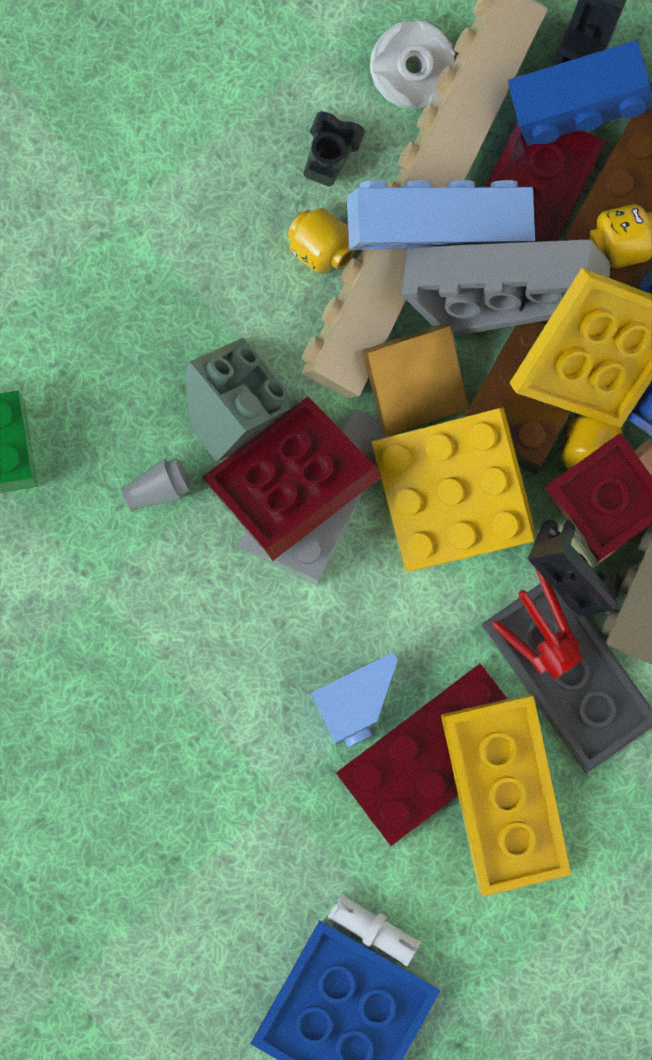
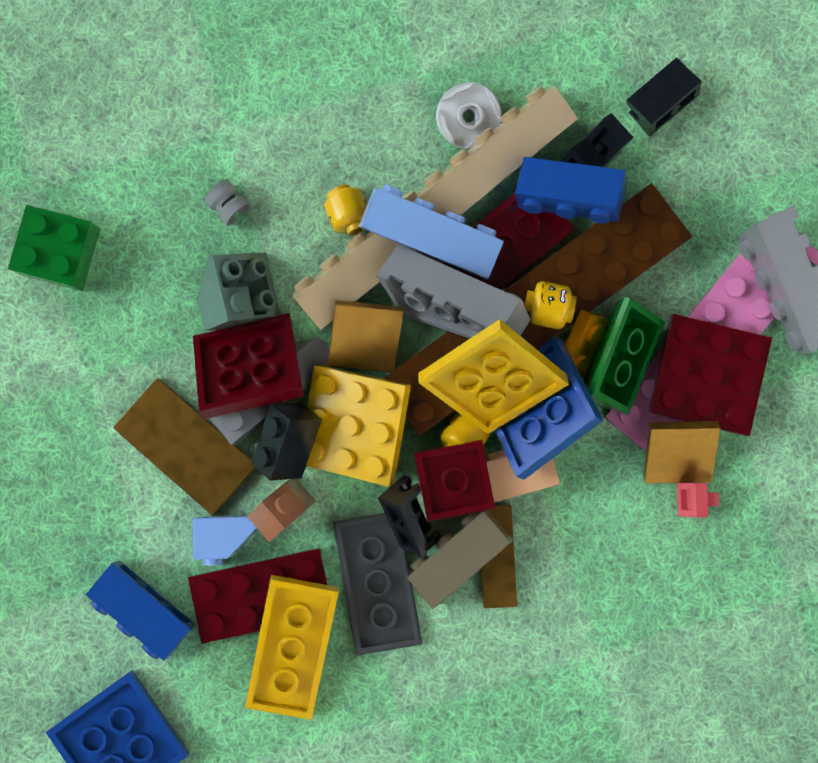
camera: 30 degrees right, 5 degrees up
light grey cone [121,458,191,512] -> none
black plate [303,111,365,187] -> none
white pin [327,893,422,967] -> none
red plant [492,568,583,679] -> none
none -> blue brick [85,560,196,661]
none -> pearl gold tile [113,378,256,516]
none -> light grey wheel [204,179,251,226]
none -> nougat slope [247,479,316,542]
none -> black brick [251,403,322,481]

